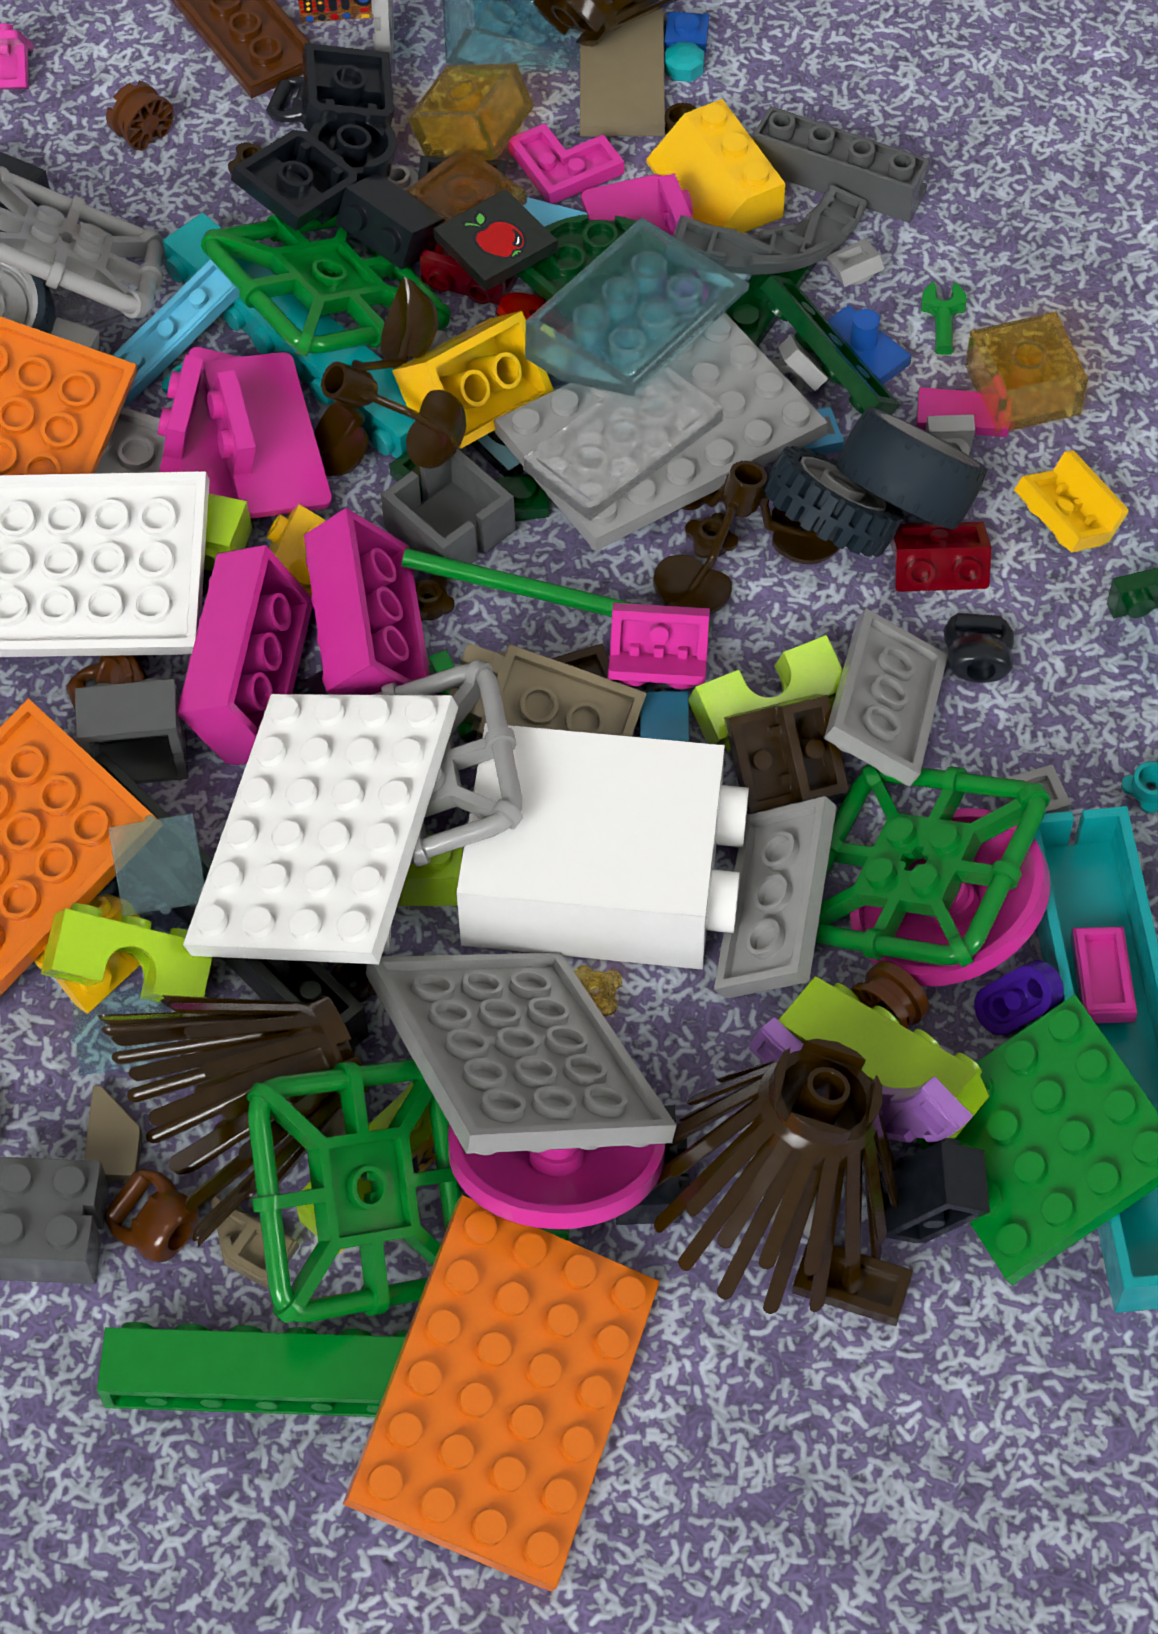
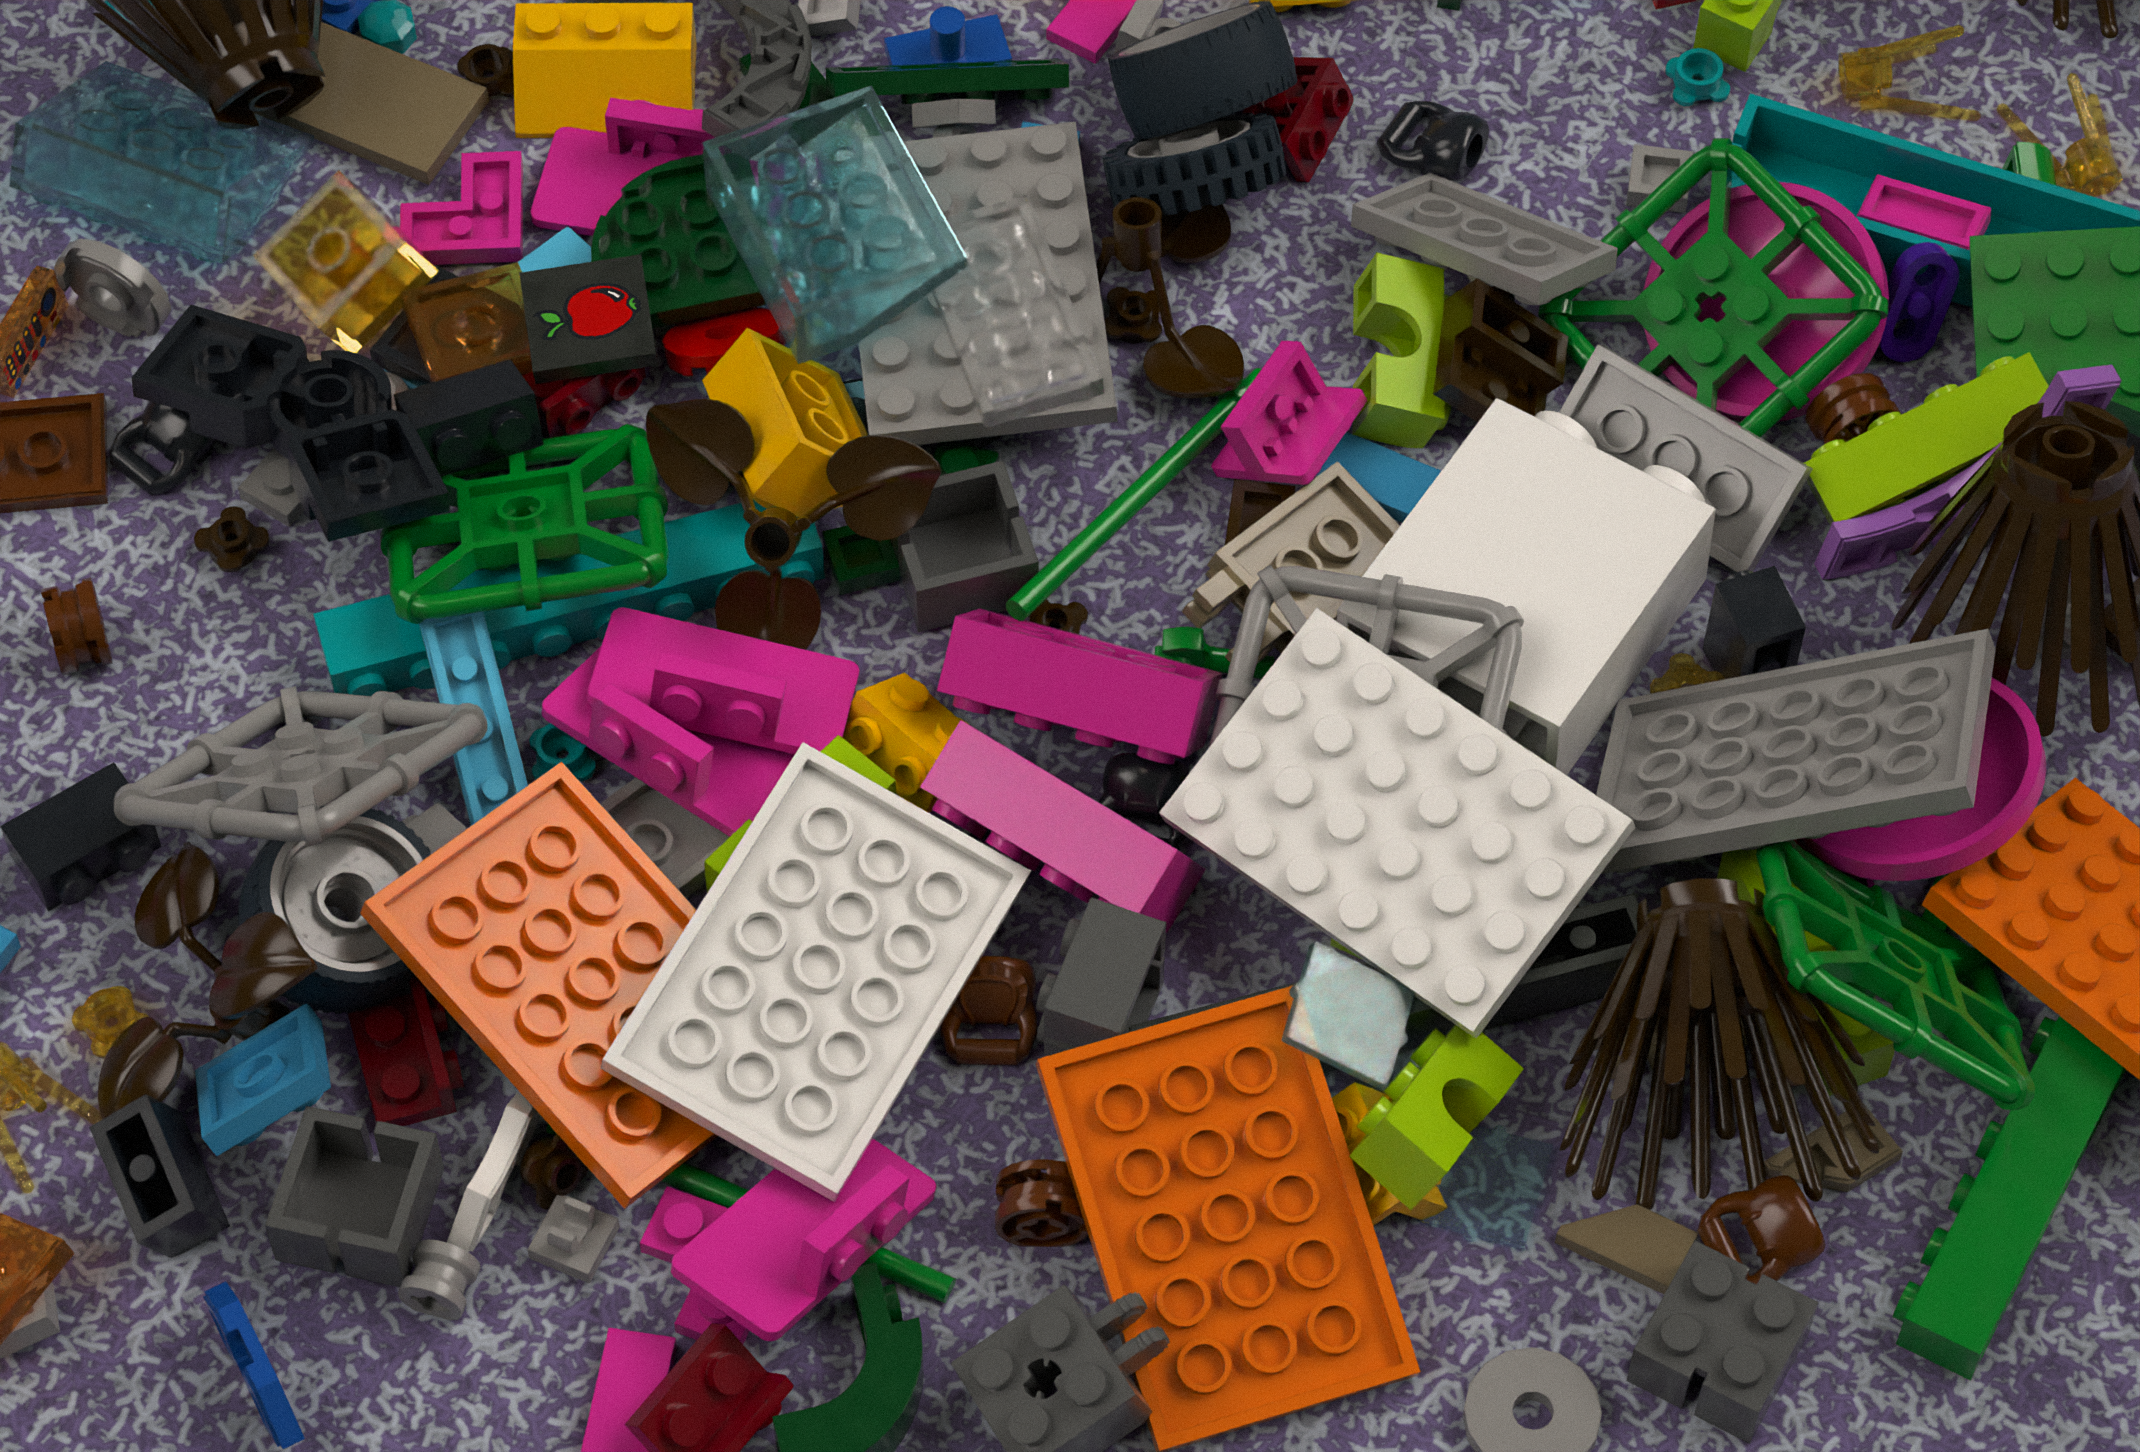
camera: 65 degrees left, 0 degrees up
none -> black brick [1702,566,1806,681]

